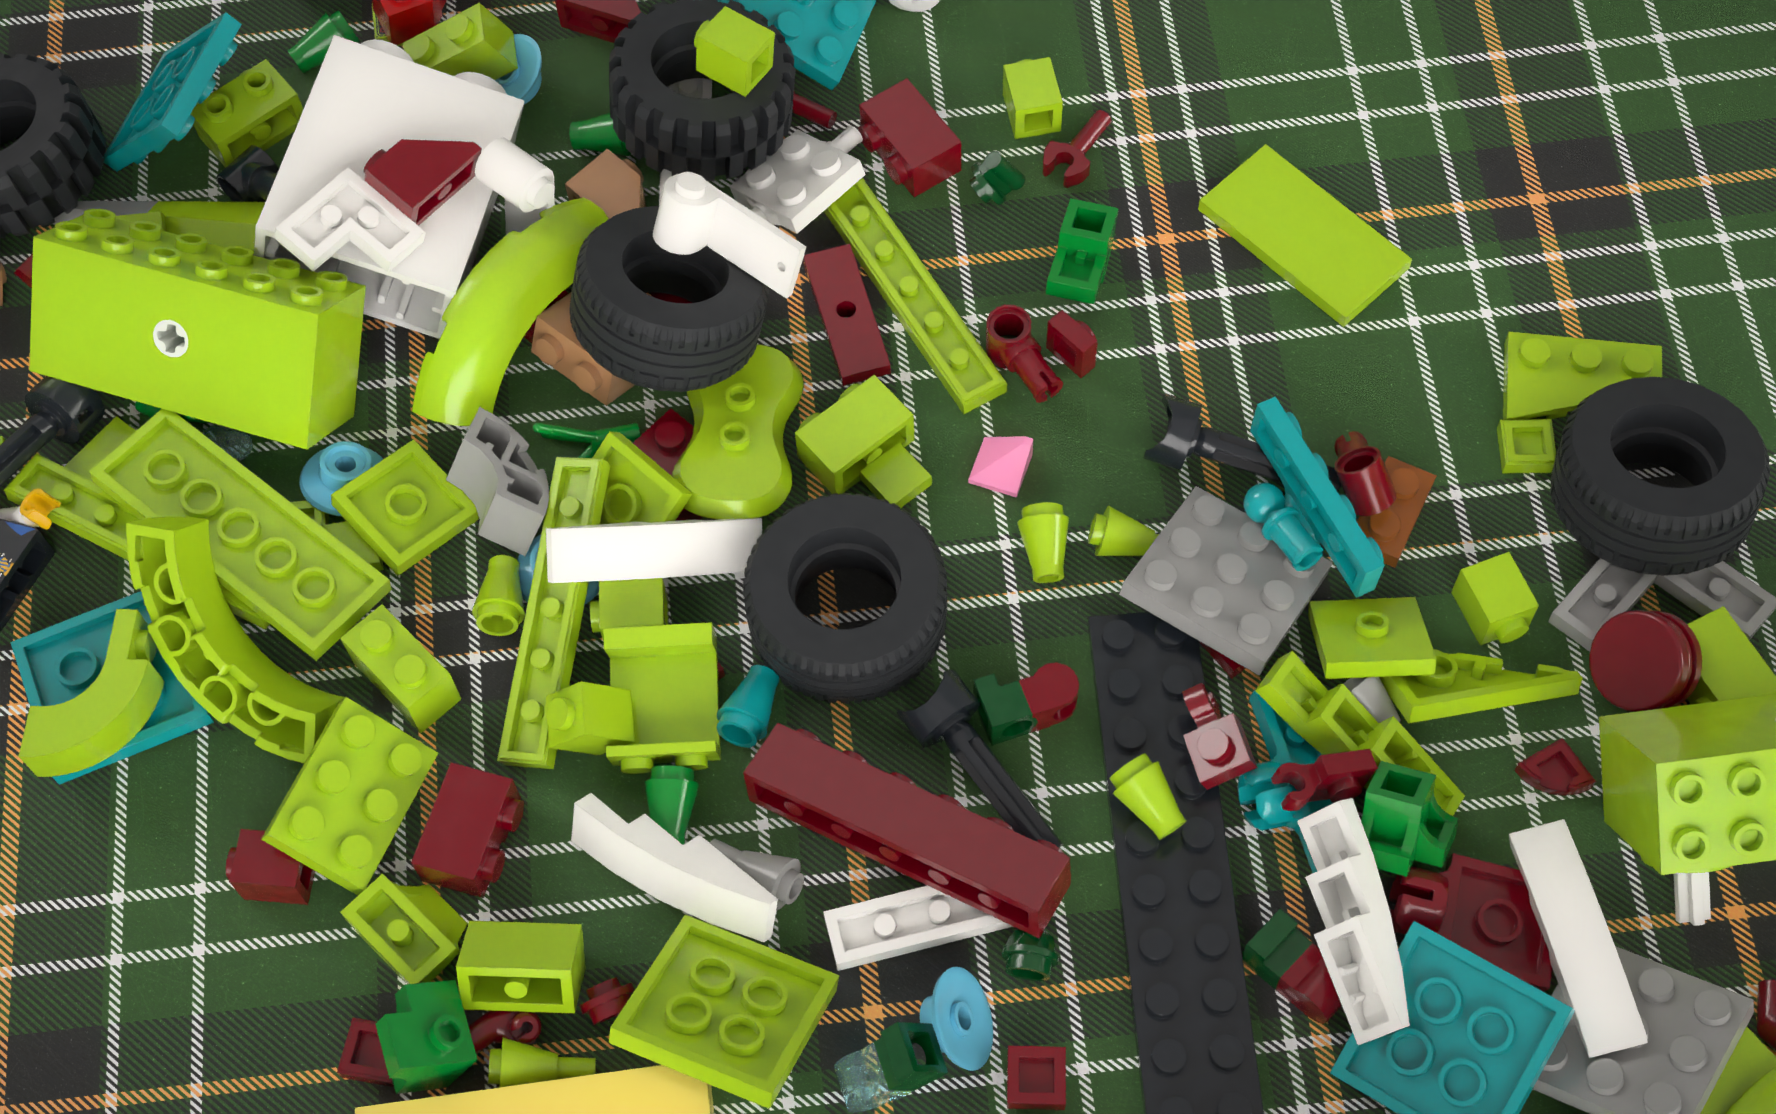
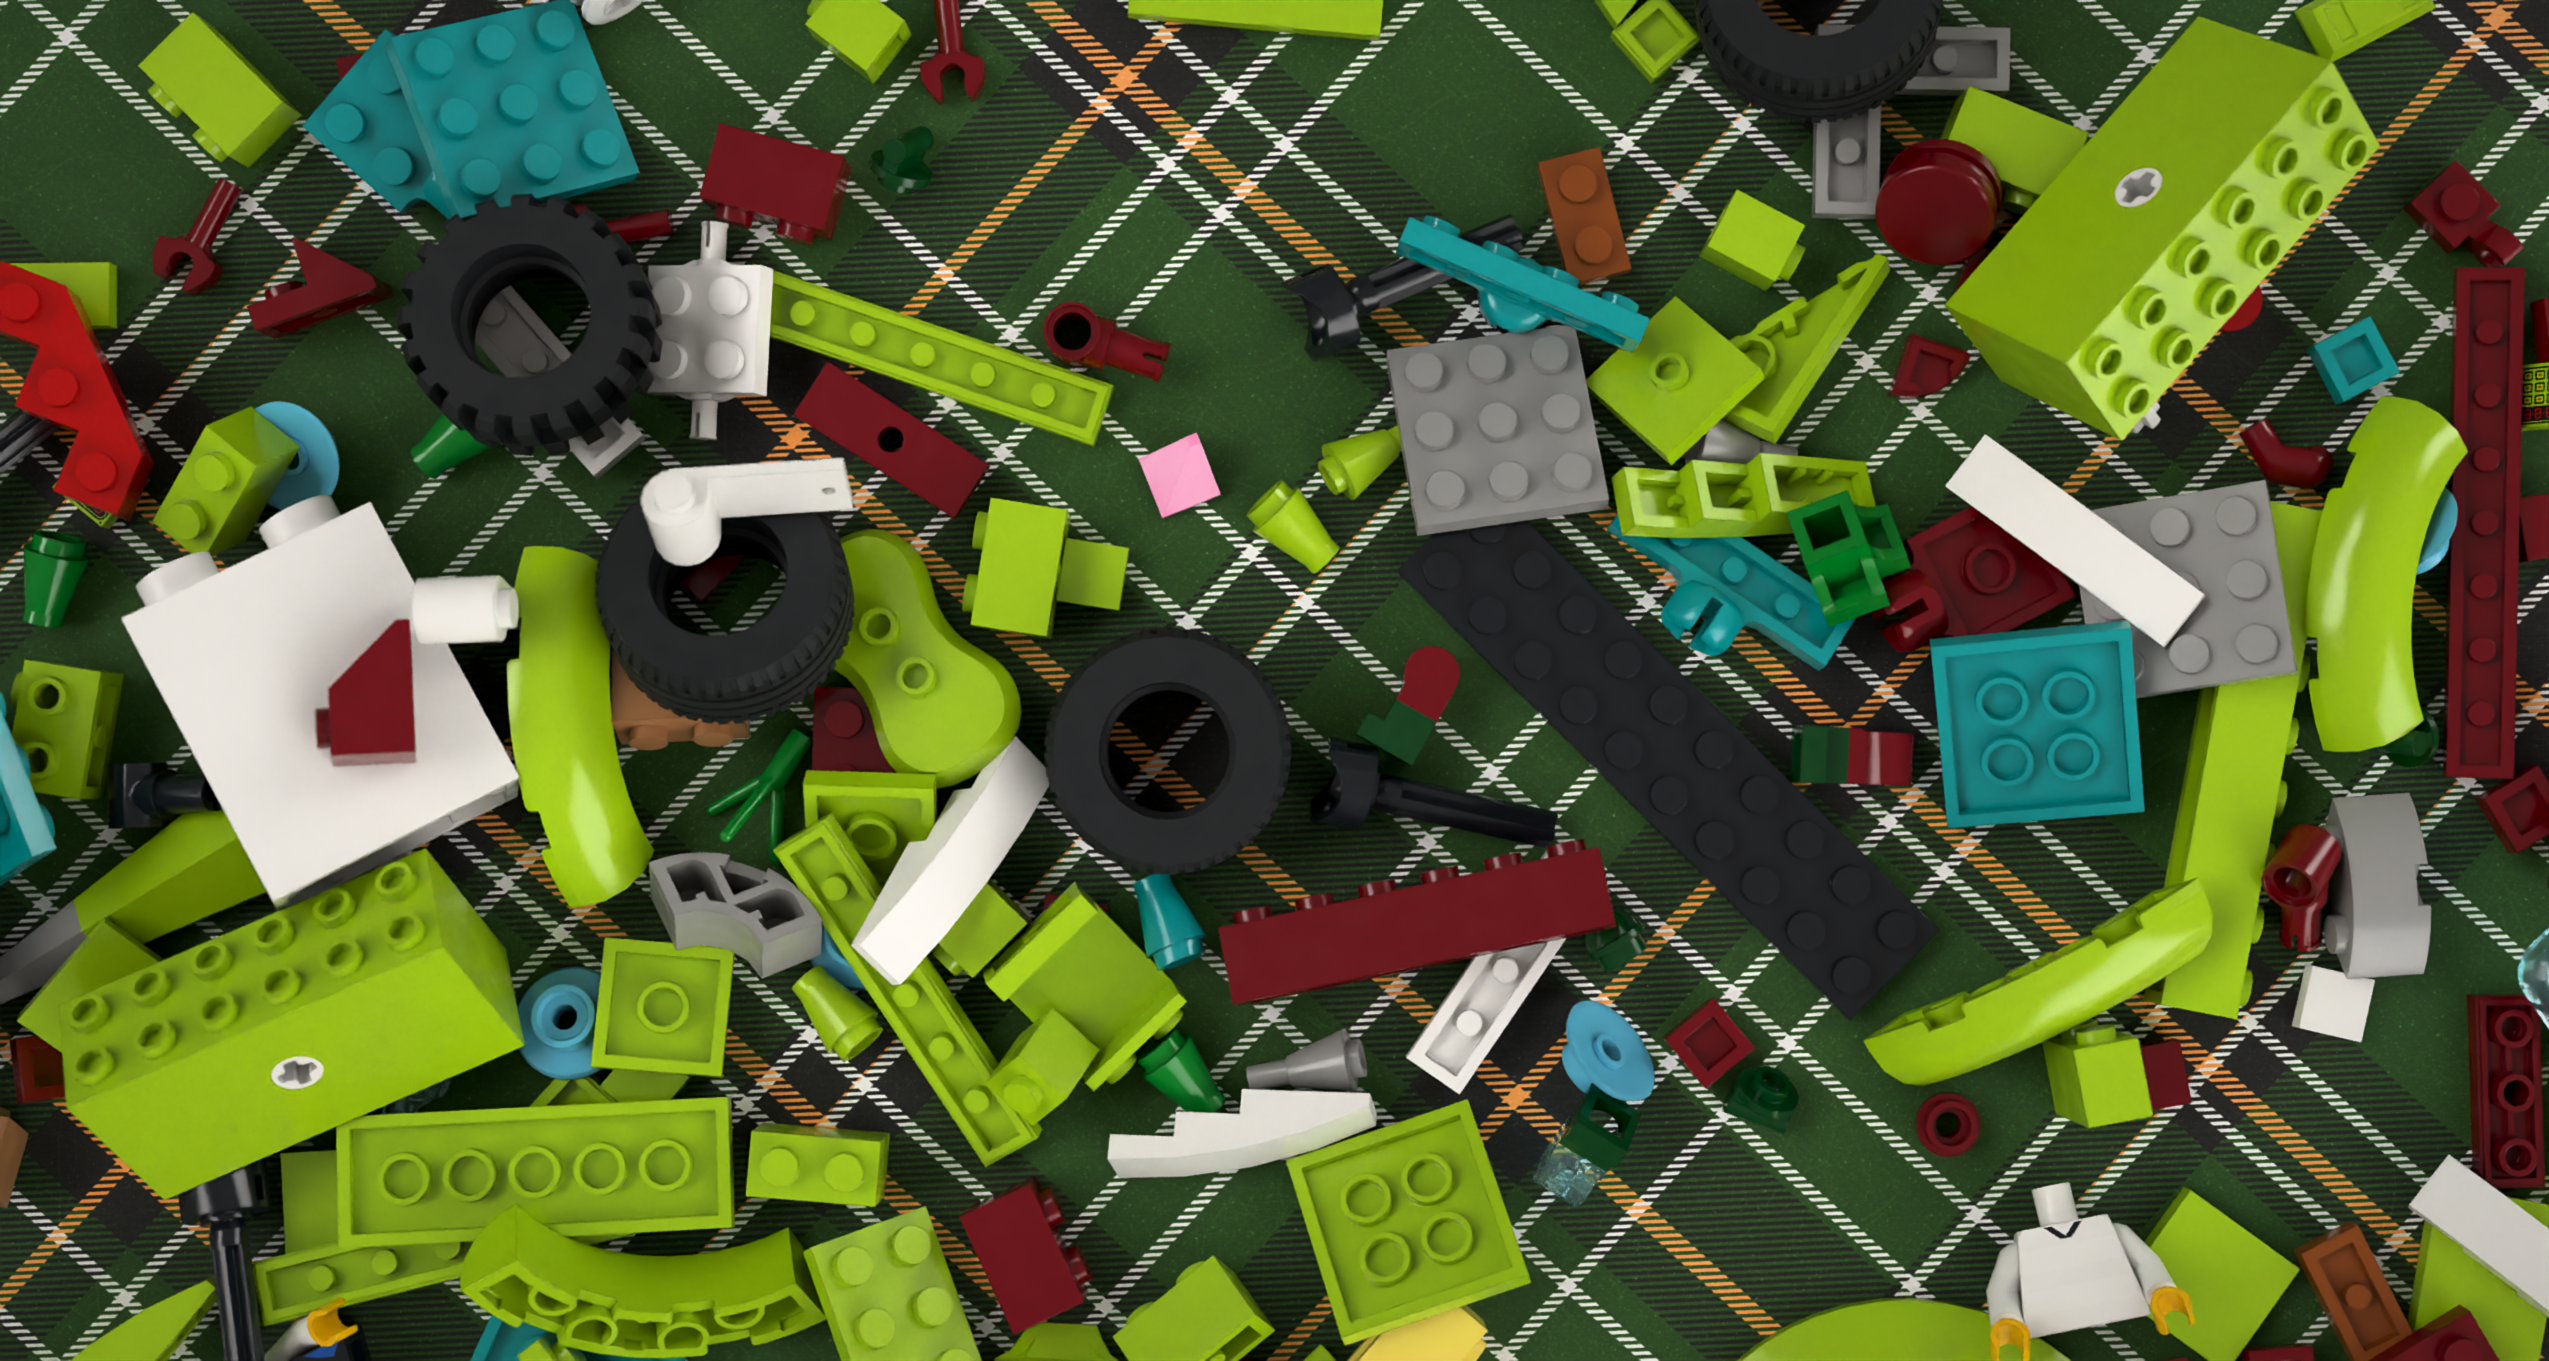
camera: 45 degrees left, 25 degrees up
white plate [275,167,425,273] -> none
medium nougat slope [565,149,646,219] -> none
dark red plate [580,977,635,1025] -> none
lime brick [694,6,775,97] -> none
green brick [1046,198,1119,304] -> none
dark red plate [1046,310,1098,378] -> none
lime cone [1109,753,1187,840] -> none
plate [1182,683,1258,790] -> none
teal pin [1243,483,1324,571] -> none
dark red plate [1271,749,1378,811] -> none
white slope [1297,798,1410,1045] -> none
dark red pin [1334,431,1397,516] -> none

